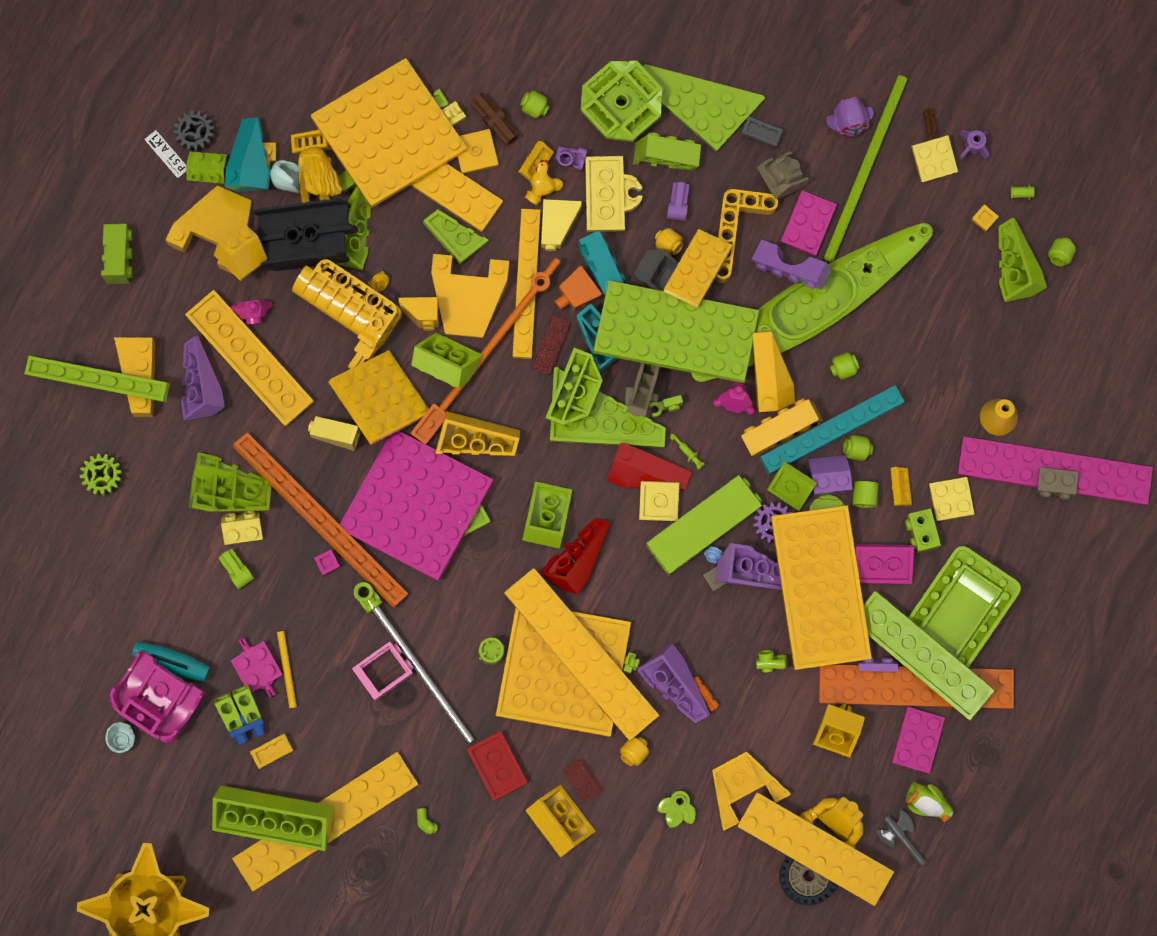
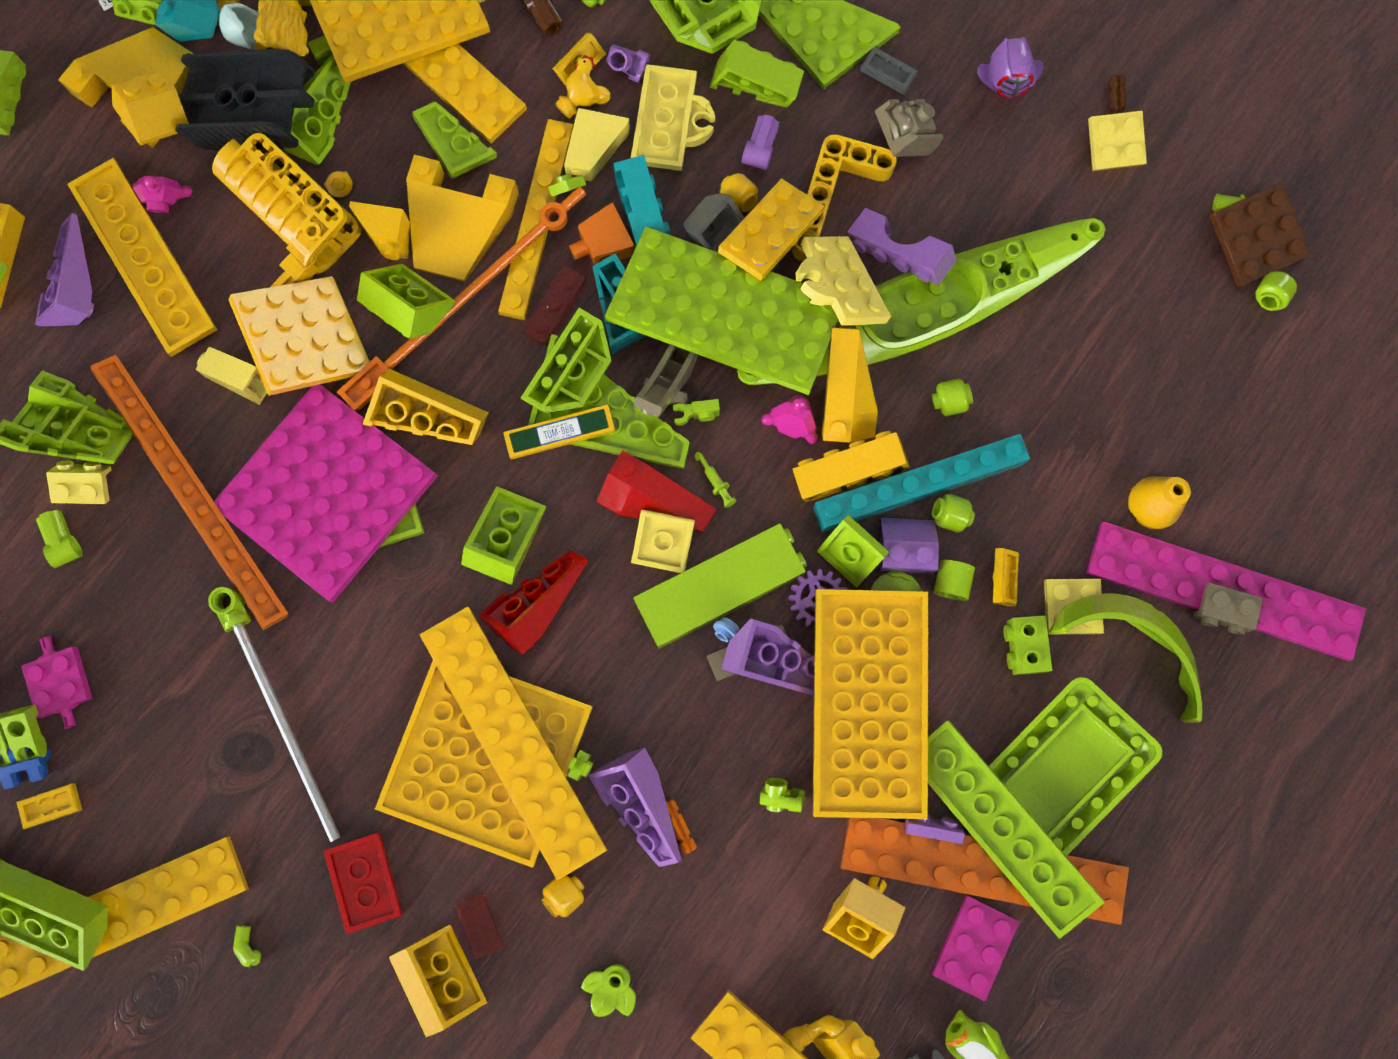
camera: 10 degrees right, 0 degrees up
yellow piece [277,631,297,709] -> none
dark pink plate [314,550,340,576] -> none
bright pink window [352,642,414,702] -> none
yellow plate [458,129,499,174] -> none
lime piece [479,638,505,665] -> none
yellow wing [712,752,791,831] -> none
dark pink plate [780,190,837,257] -> none
lime axle [824,75,907,263] -> none
dark pink plate [855,544,914,584] -> none
medium lavender brick [959,130,990,160] -> none
yellow plate [972,204,999,232] -> none
lime wedge [999,218,1047,302] -> none
none -> tile [503,404,615,460]
none -> lime plate [548,173,586,197]
none -> light yellow plate [796,236,891,326]
none -> lime windscreen [1049,593,1202,723]
none -> reddish brown plate [1209,182,1311,287]

